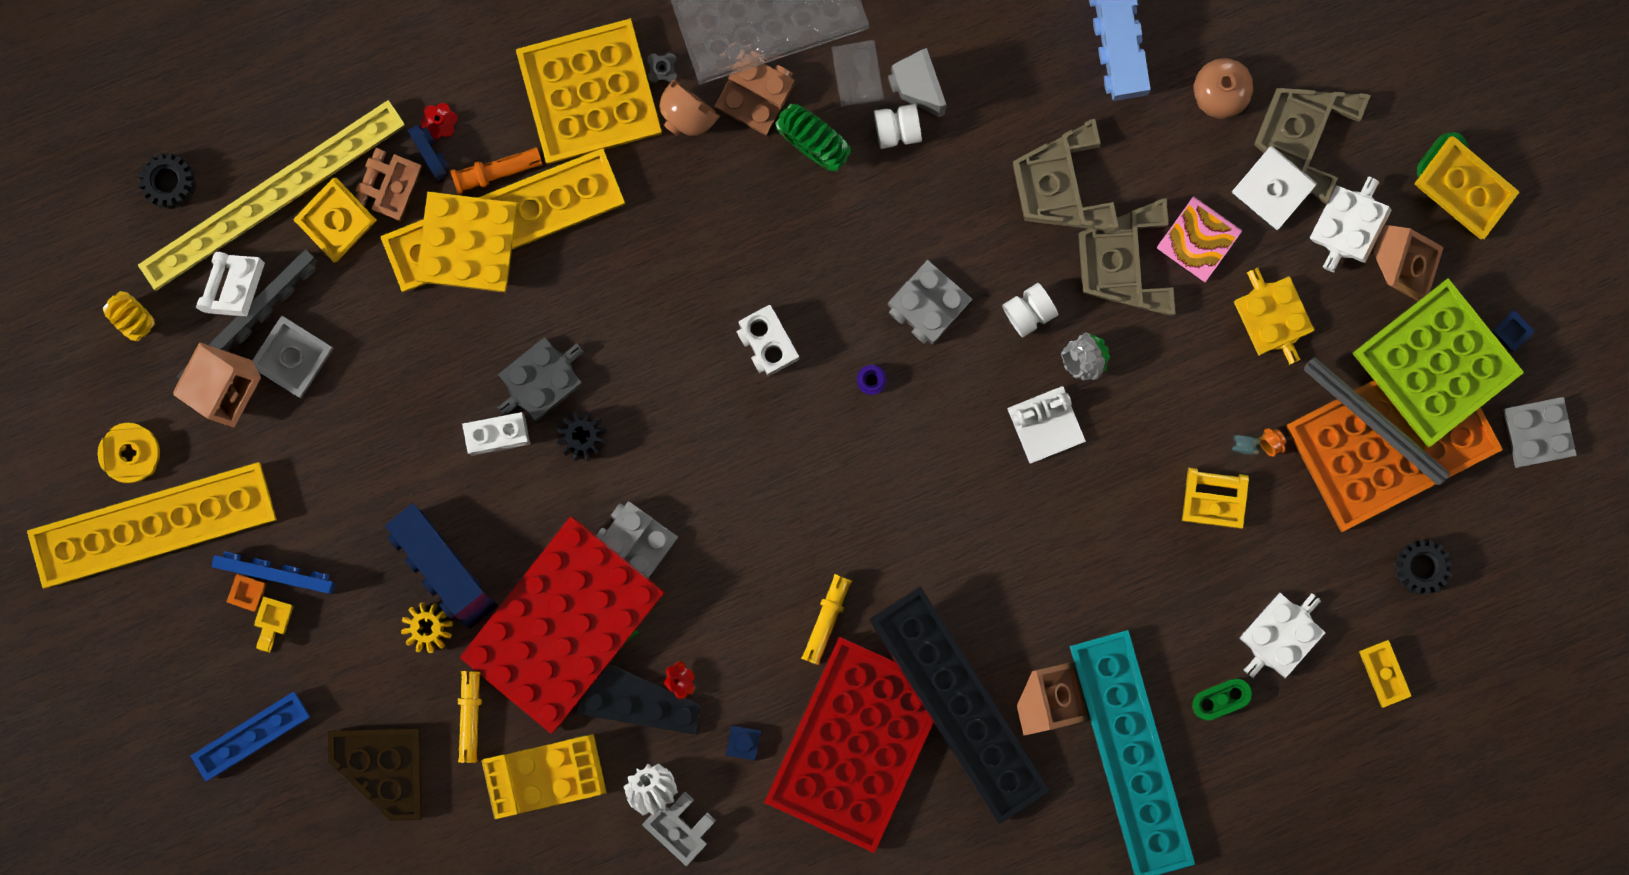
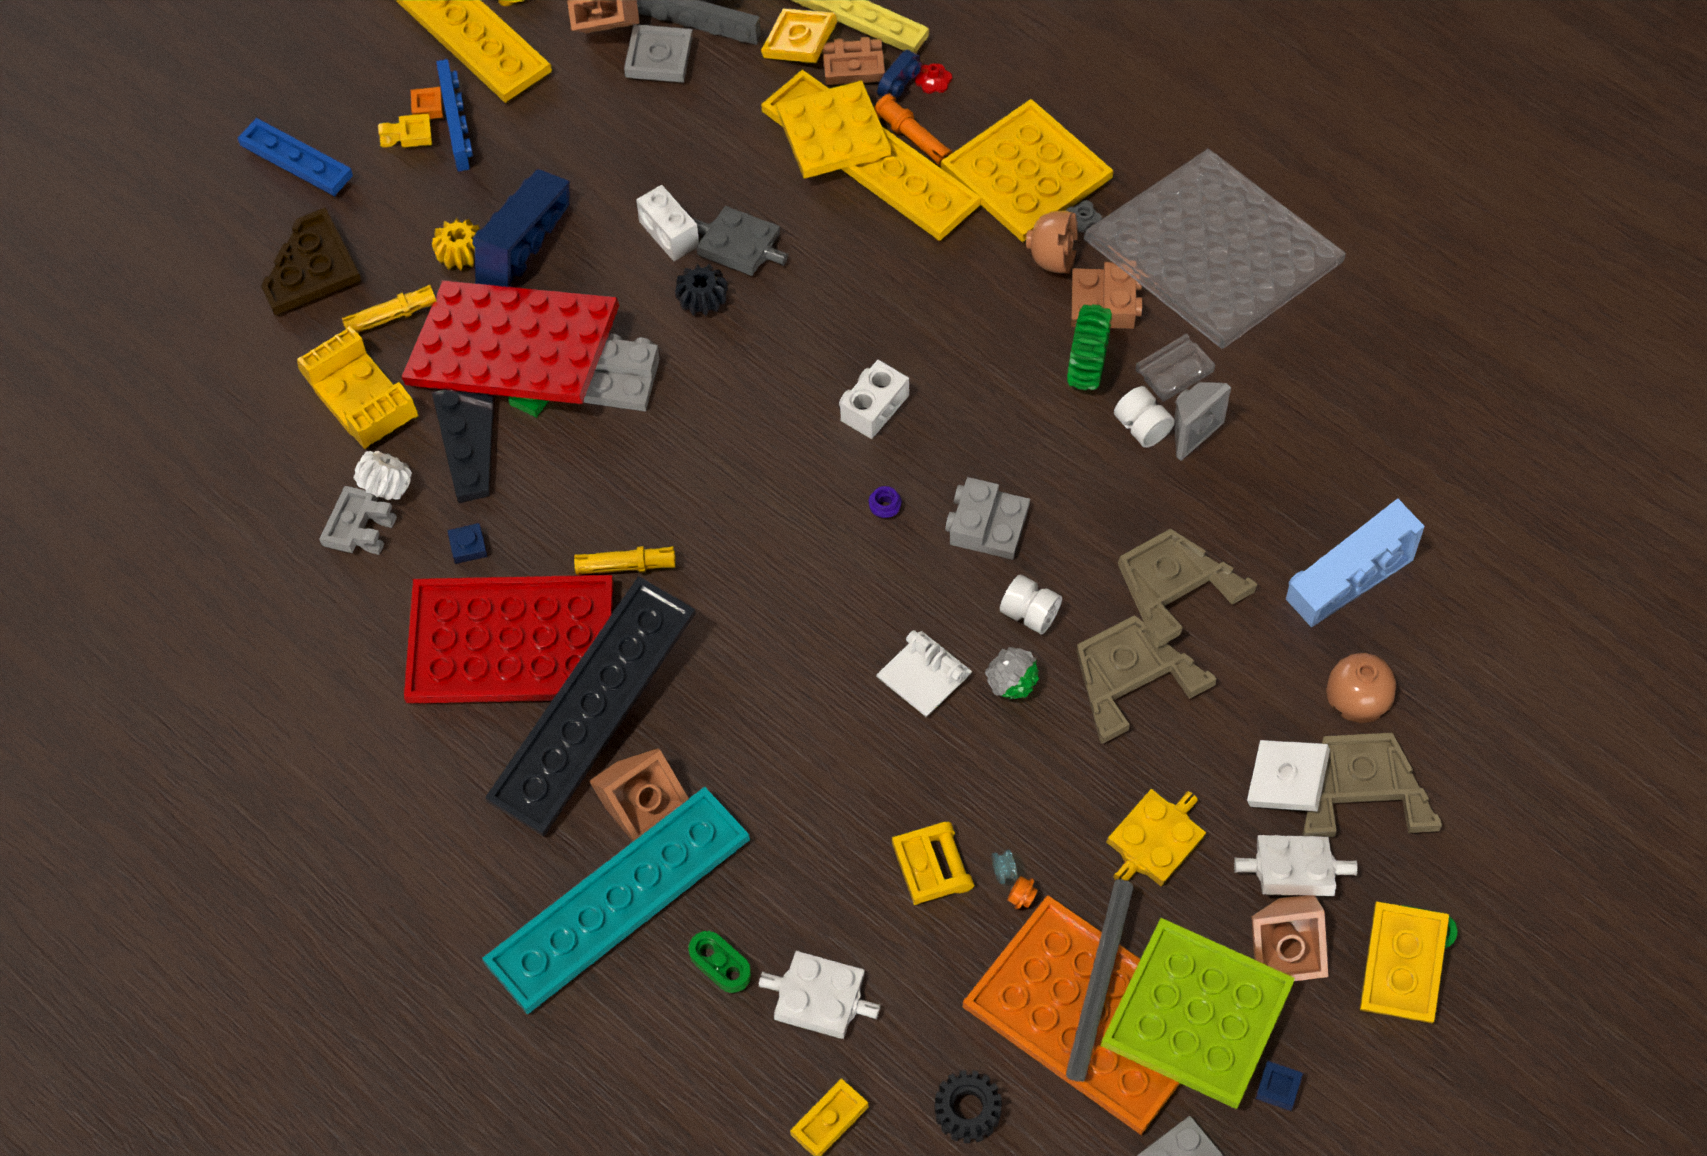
camera: 65 degrees right, 25 degrees down
red plant [664,661,694,699] -> none
slope [1157,196,1242,282] -> none

